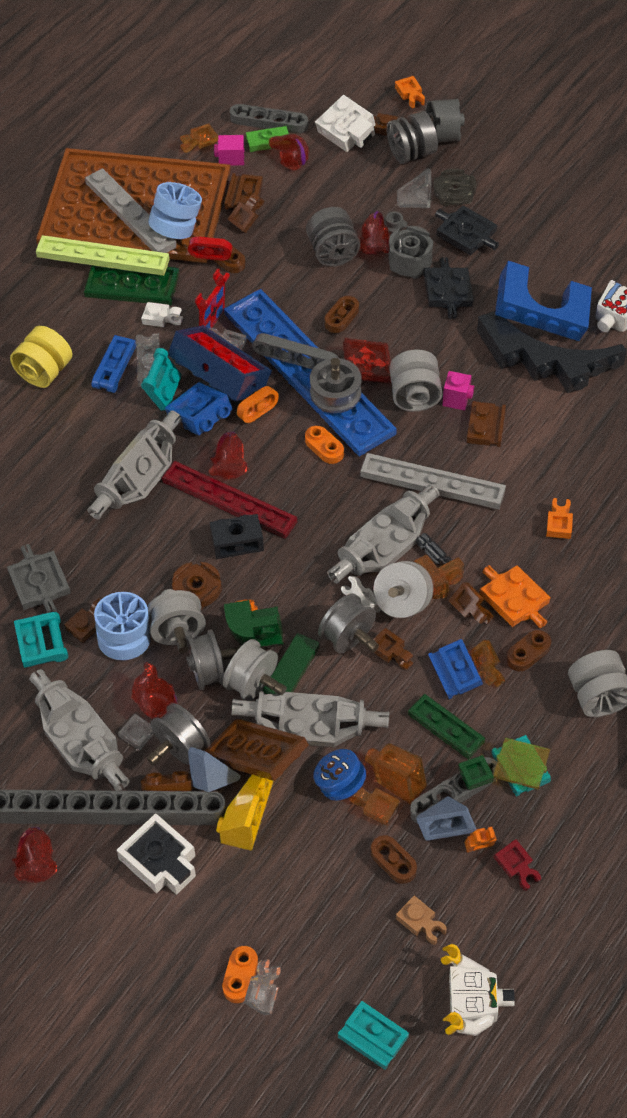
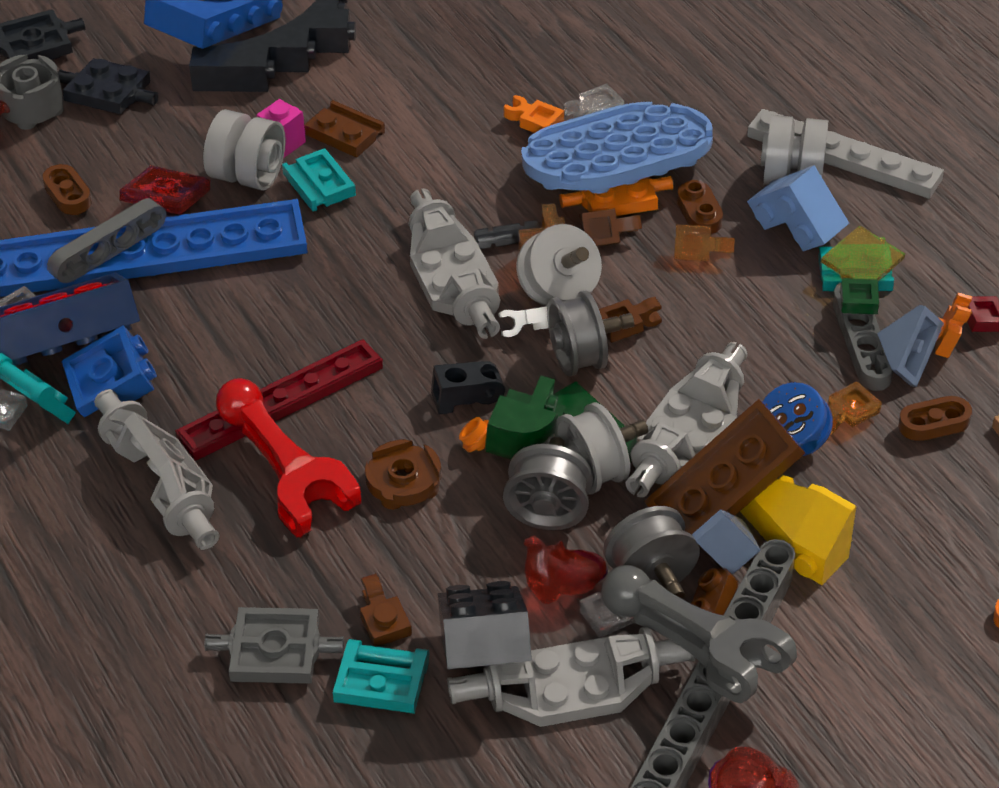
camera: 65 degrees left, 10 degrees down
light blue wheel [94,592,150,660] -> none
piece [117,813,196,895] -> none
light grey wheel [147,589,206,653] -> none
clear red hair [208,432,248,479] -> none
black brick [210,514,264,560] -> none
orange plate [237,386,279,423] -> none
orange plate [305,426,344,464] -> none
flat silver wheel [310,358,361,413] -> none
light grey plate [361,453,506,510] -> none
clear orange torso [365,743,427,804] -> none
dark green tile [408,693,485,760] -> none
blue plate [428,639,483,700] -> none
none -> red piece [216,378,361,537]
none -> teal plate [282,148,356,212]
none -> black leg [431,361,505,414]
none -> brick [438,581,532,669]
none -> medium blue plate [521,102,713,194]
none -> clear plate [563,84,624,119]
none -> dark grey piece [601,565,797,703]
none -> medium blue brick [747,165,849,251]

